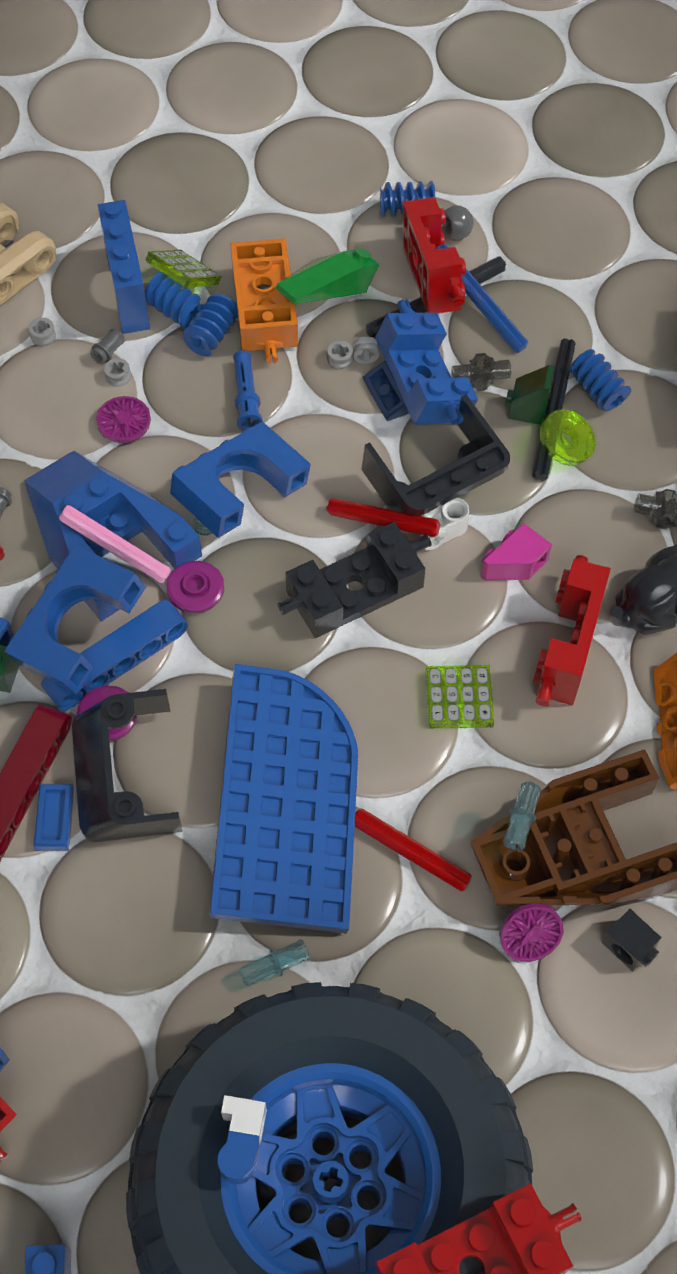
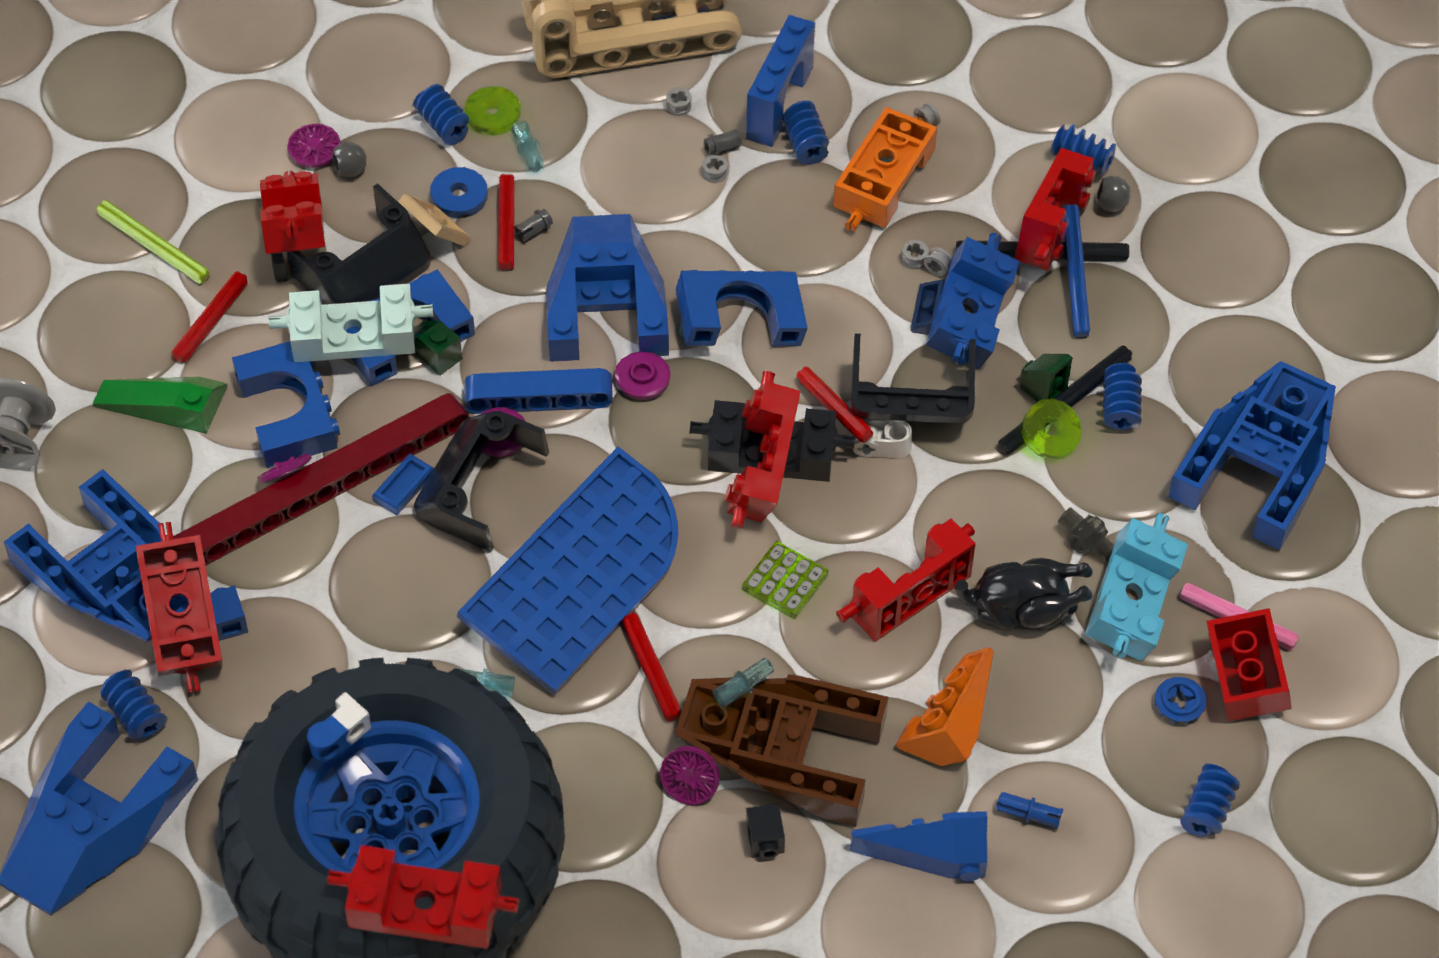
camera: 35 degrees right, 5 degrees down
blue arch [4,545,146,695] -> none
bright pink axle [59,505,171,583] -> none
magenta wheel [96,396,151,443] -> none
clear neon green tile [145,249,222,288] -> none
blue piece [183,294,238,356] -> none
blue pin [233,350,263,431] -> none
green wedge [275,248,379,305] -> none
clear smoke axle [451,353,512,391] -> none
dark pink slope [481,523,552,580] -> none
none -> red brick [724,371,801,529]
none -> light grey bush [914,102,940,126]

